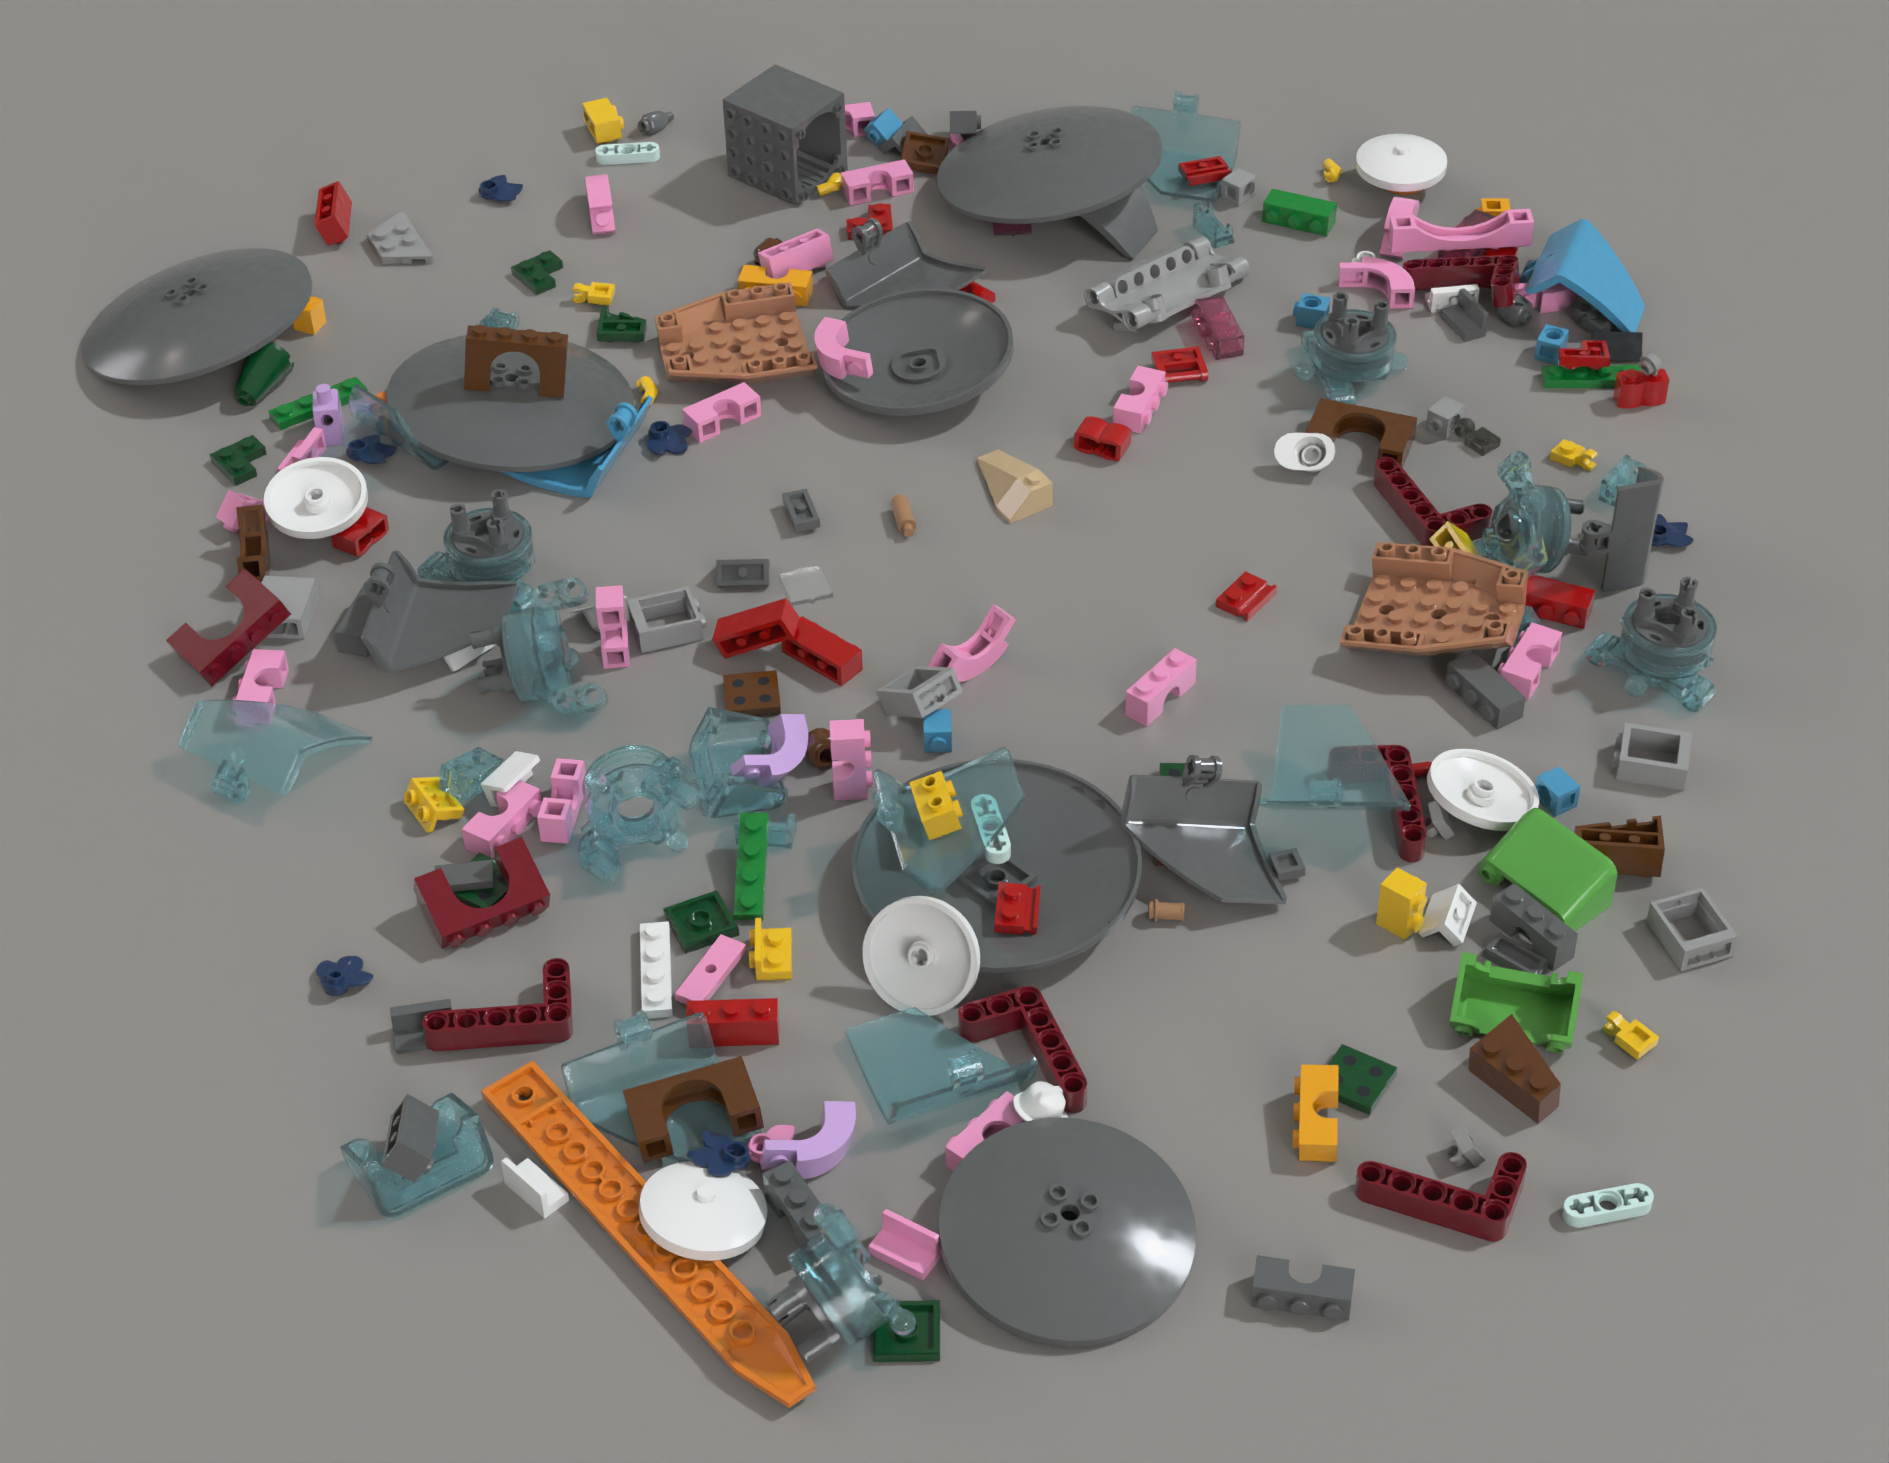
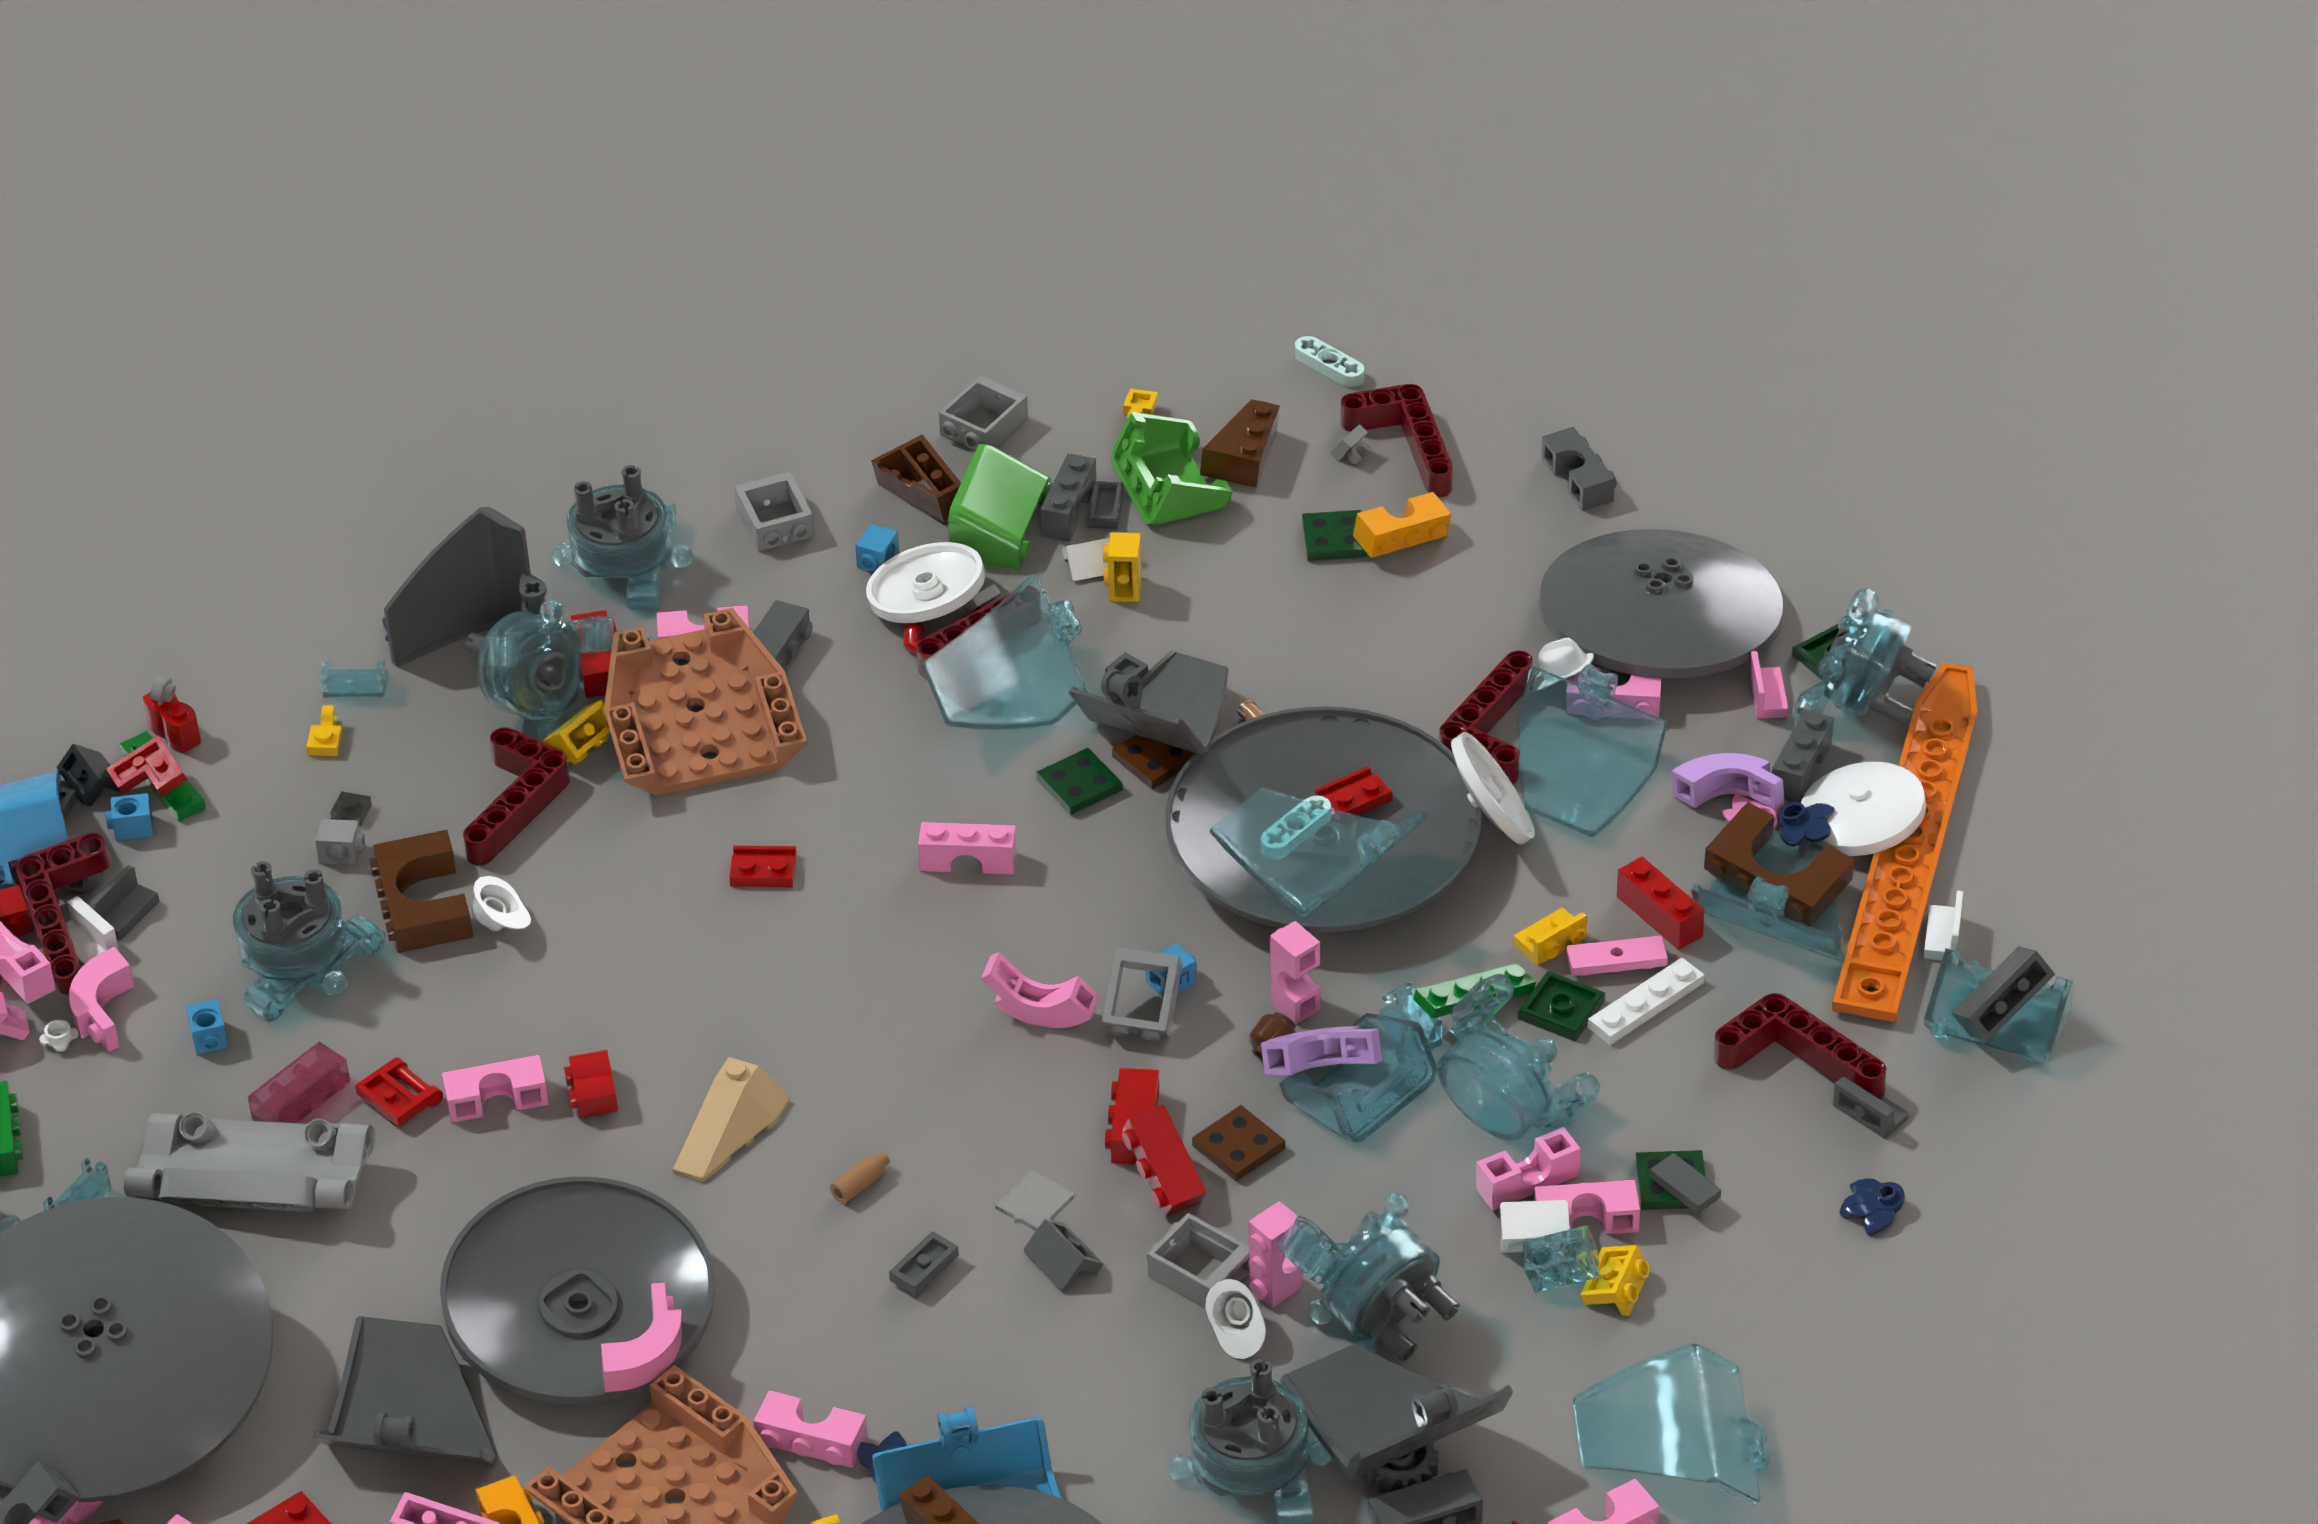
camera: 125 degrees left, 0 degrees up
dark red arch [414,837,550,949] -> none
yellow brick [909,771,964,840] -> none

